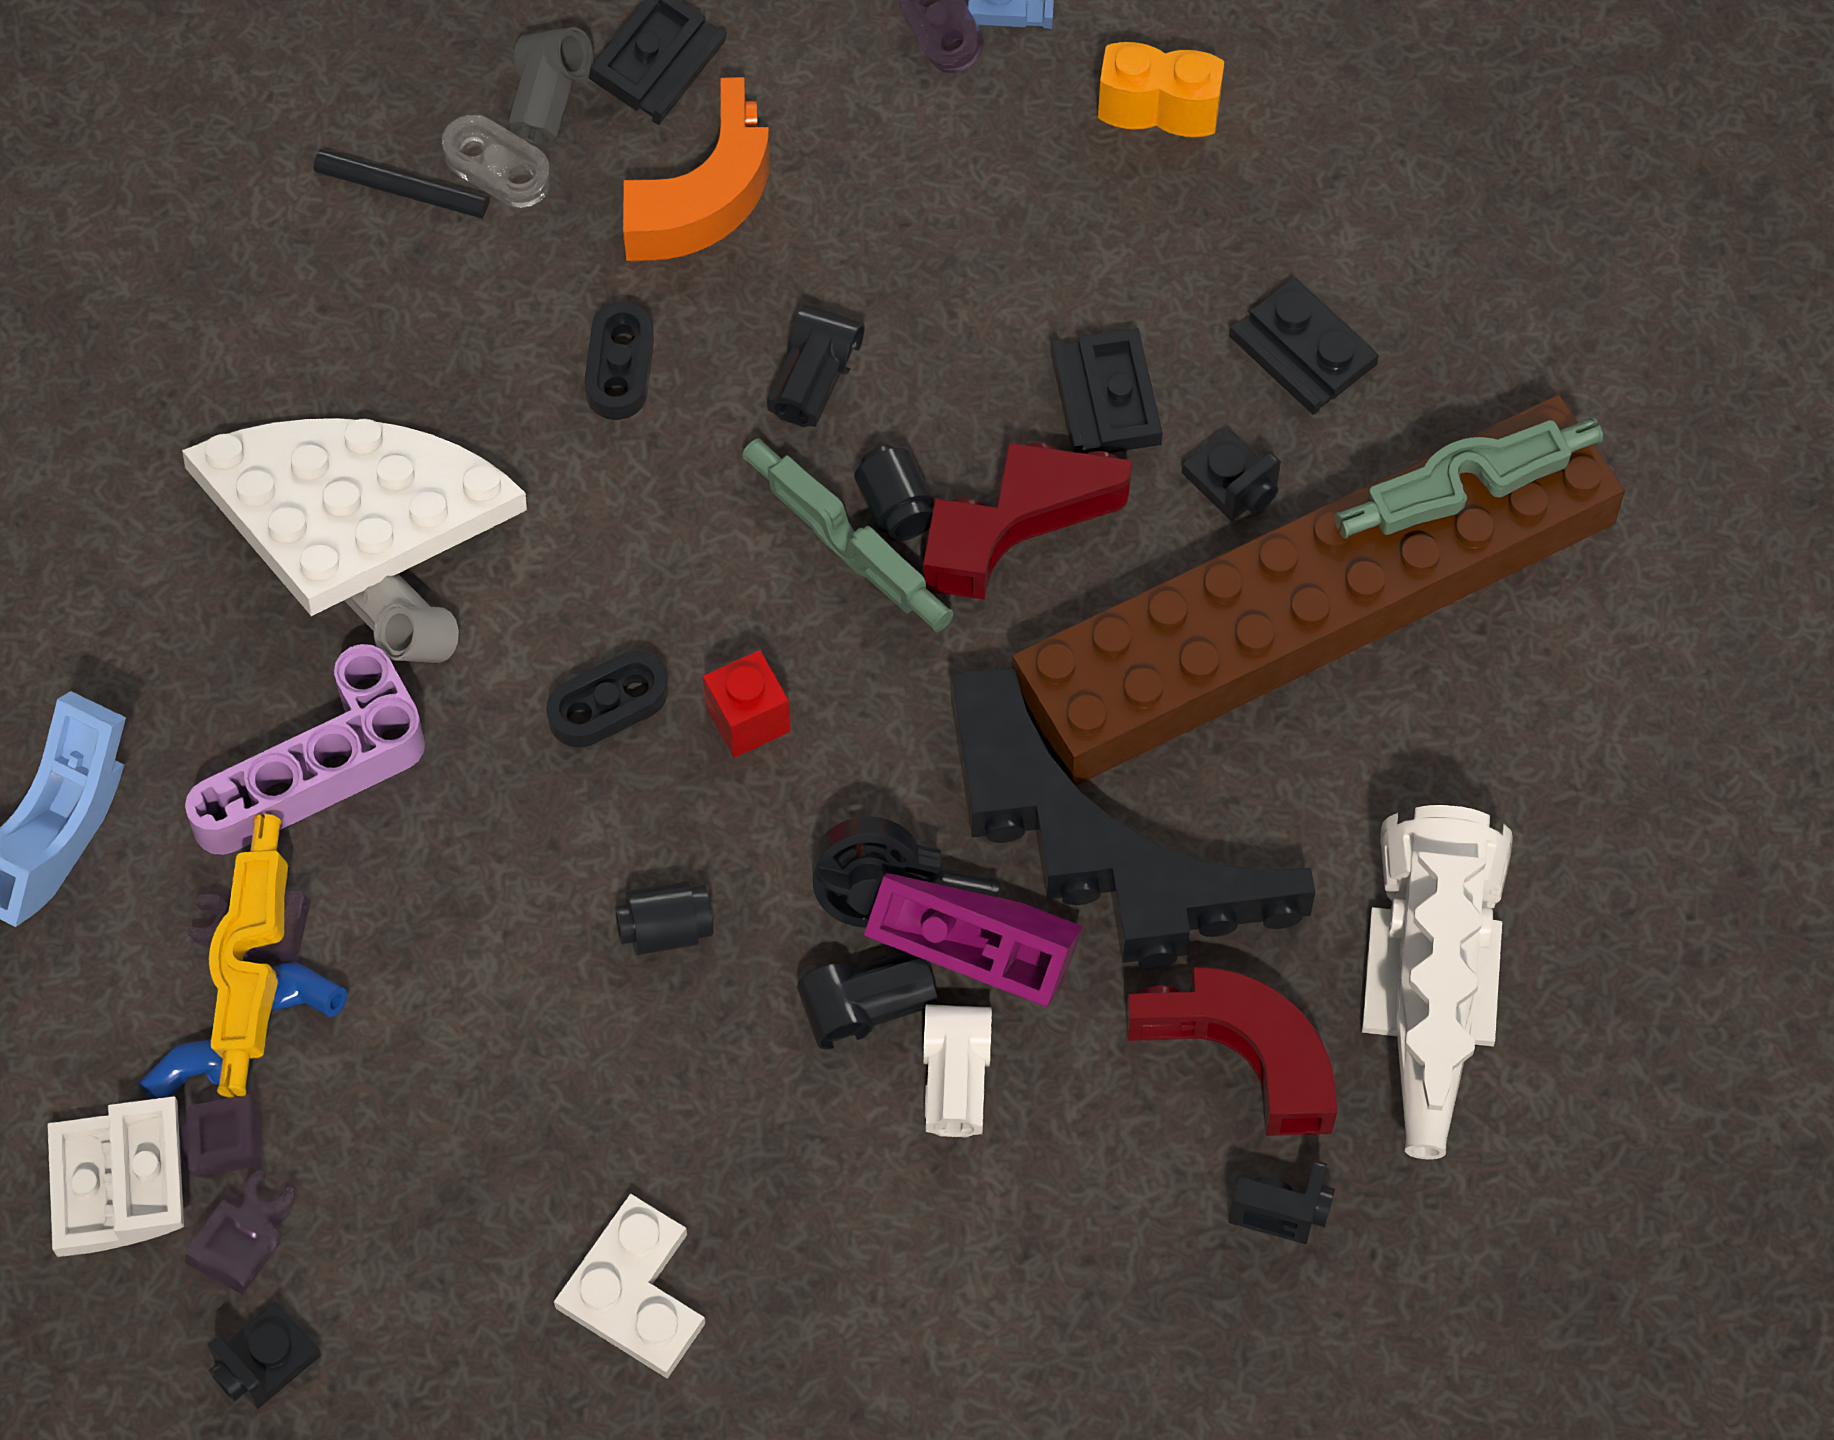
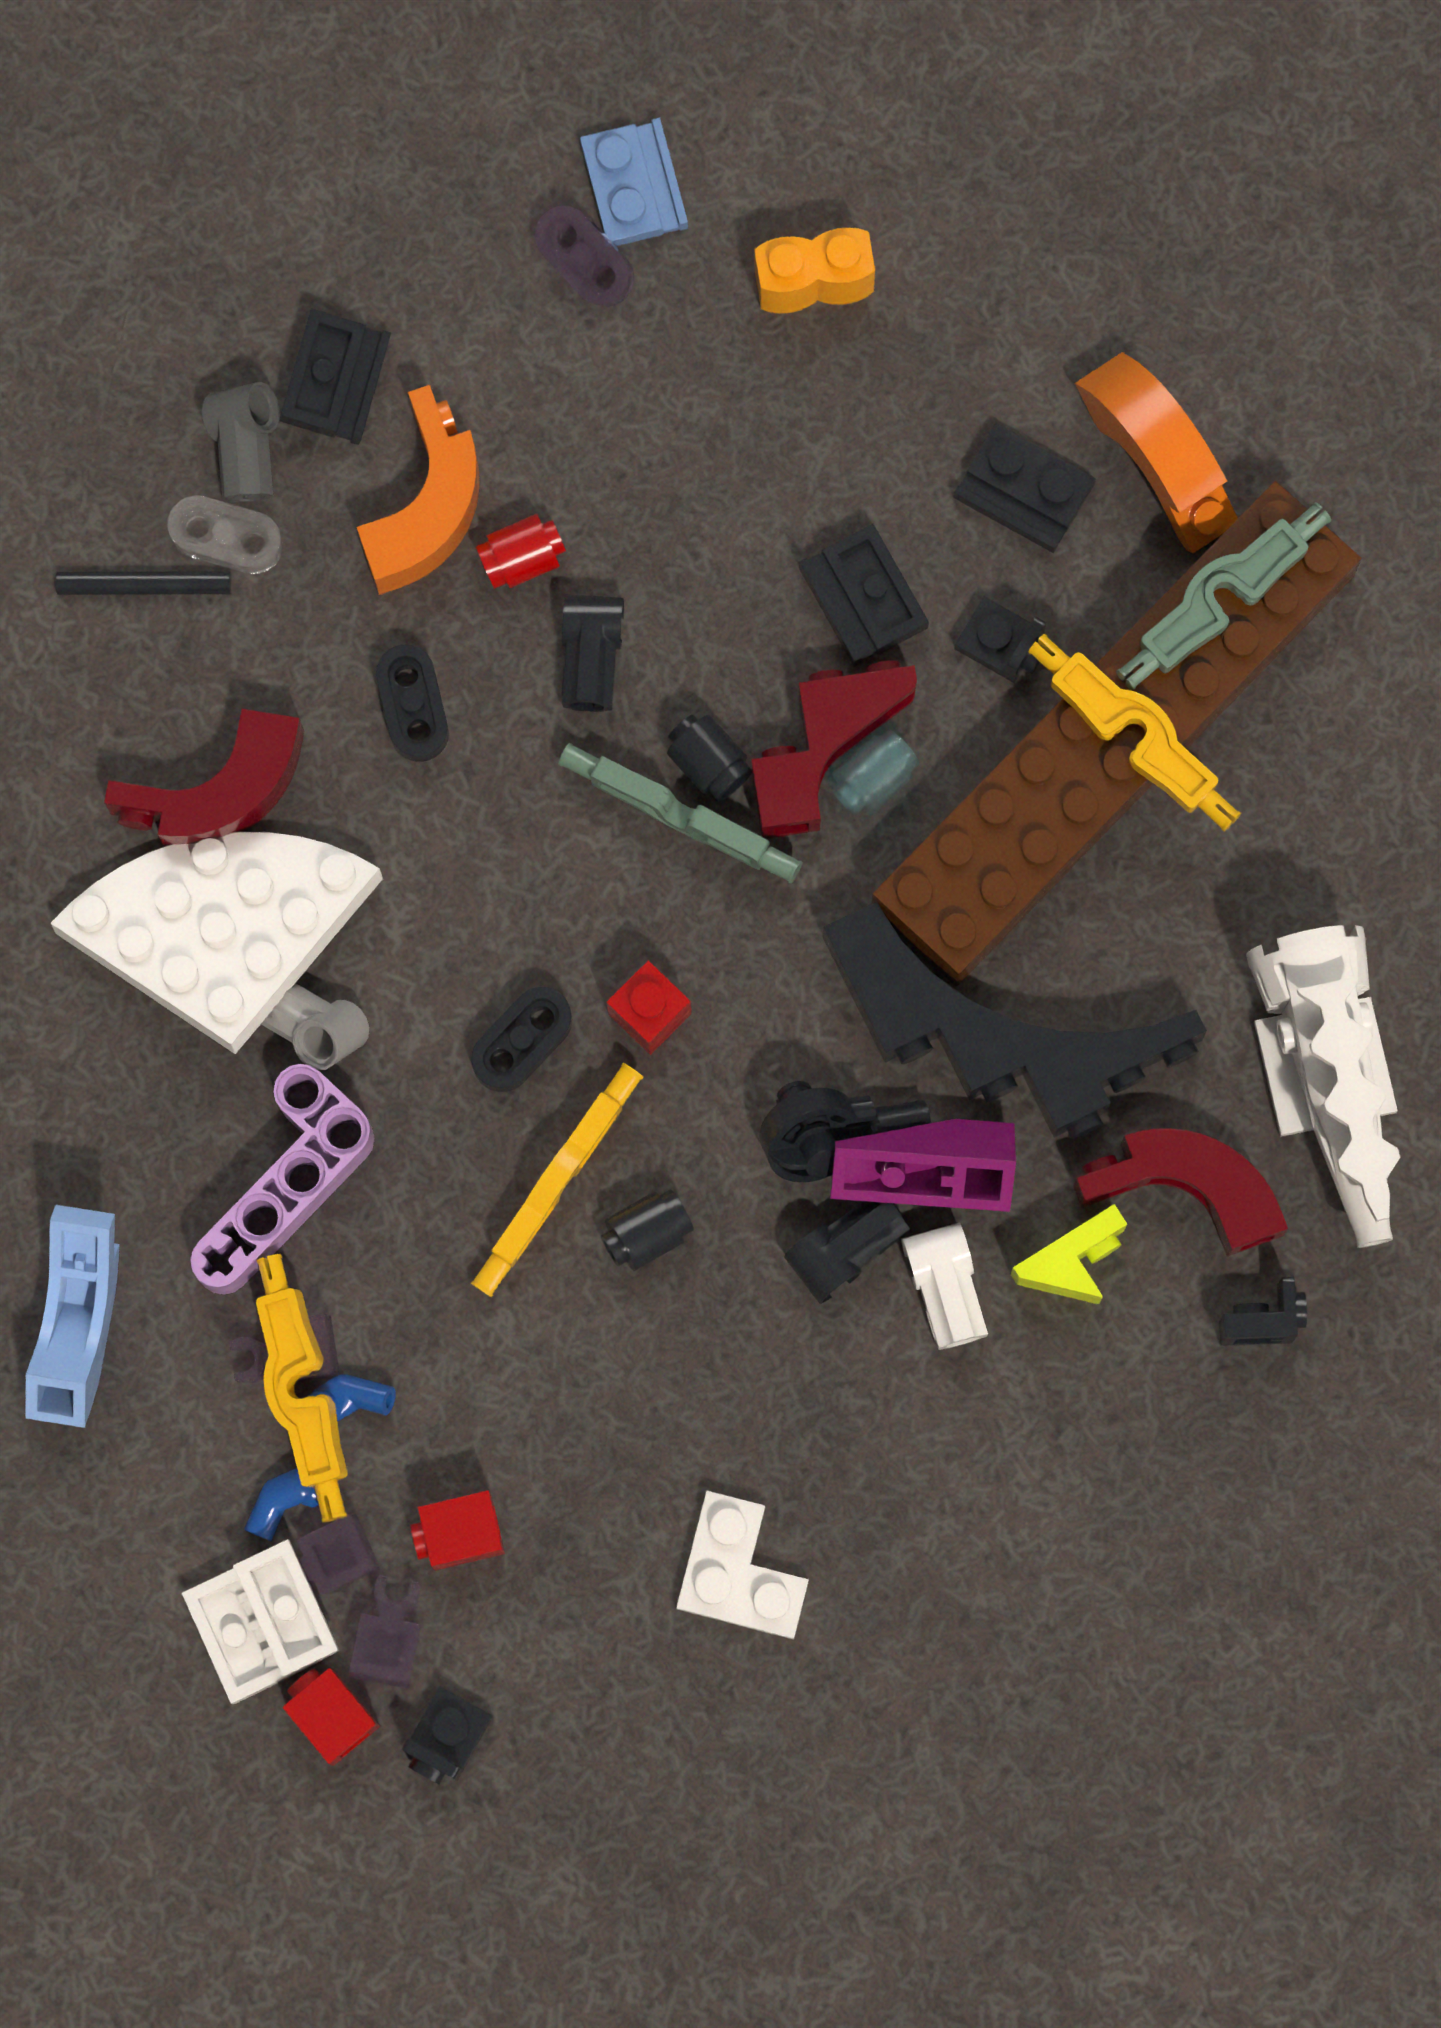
camera: 15 degrees left, 15 degrees up
none -> dark red arch [104,709,304,847]
none -> red brick [282,1668,381,1766]
none -> red brick [410,1490,505,1571]
none -> yellow piece [471,1063,643,1297]
none -> red brick [476,513,566,589]
none -> clear light blue brick [832,730,920,816]
none -> neon yellow slope [1011,1204,1127,1304]
none -> yellow piece [1028,634,1241,832]
none -> orange arch [1075,352,1238,554]

